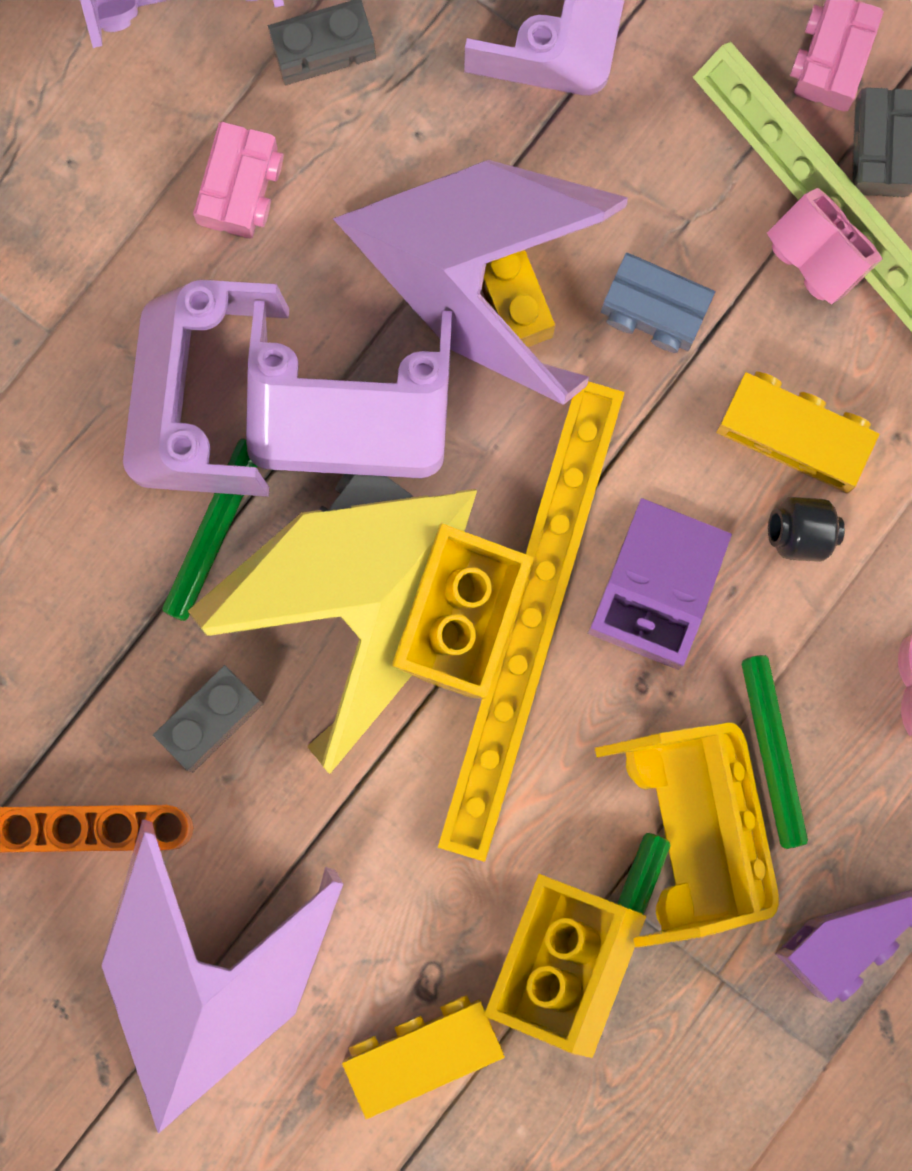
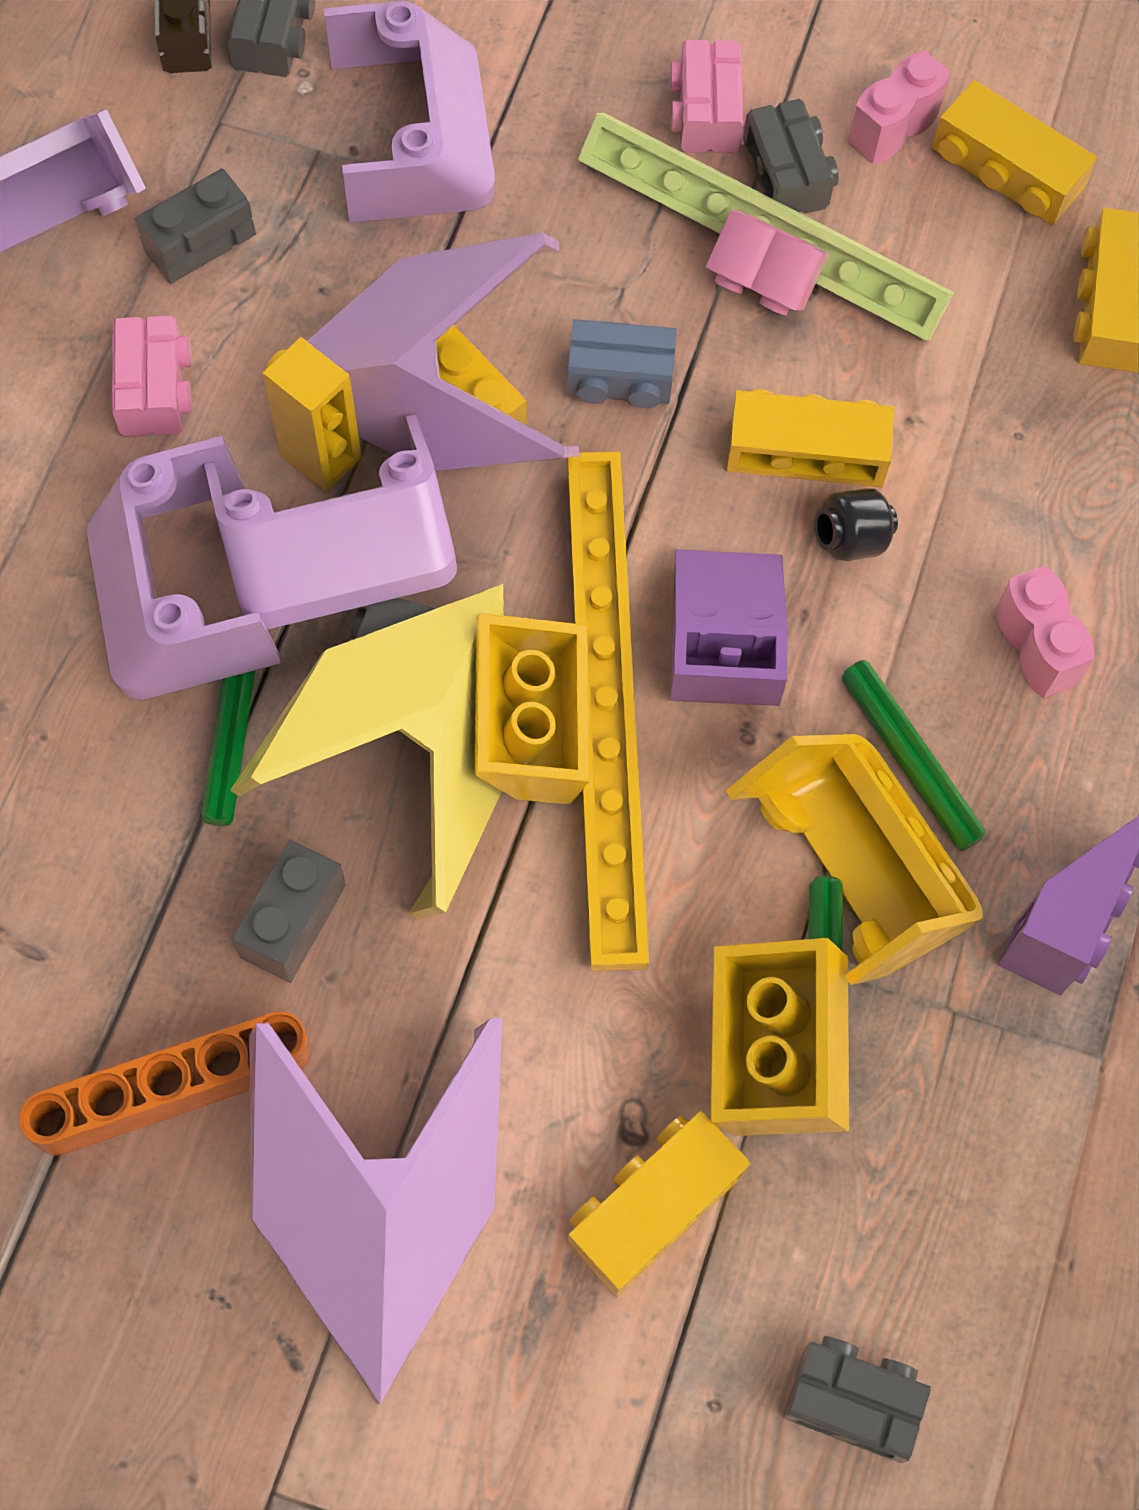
camera: 20 degrees left, 15 degrees down
none -> yellow brick [262,337,362,492]

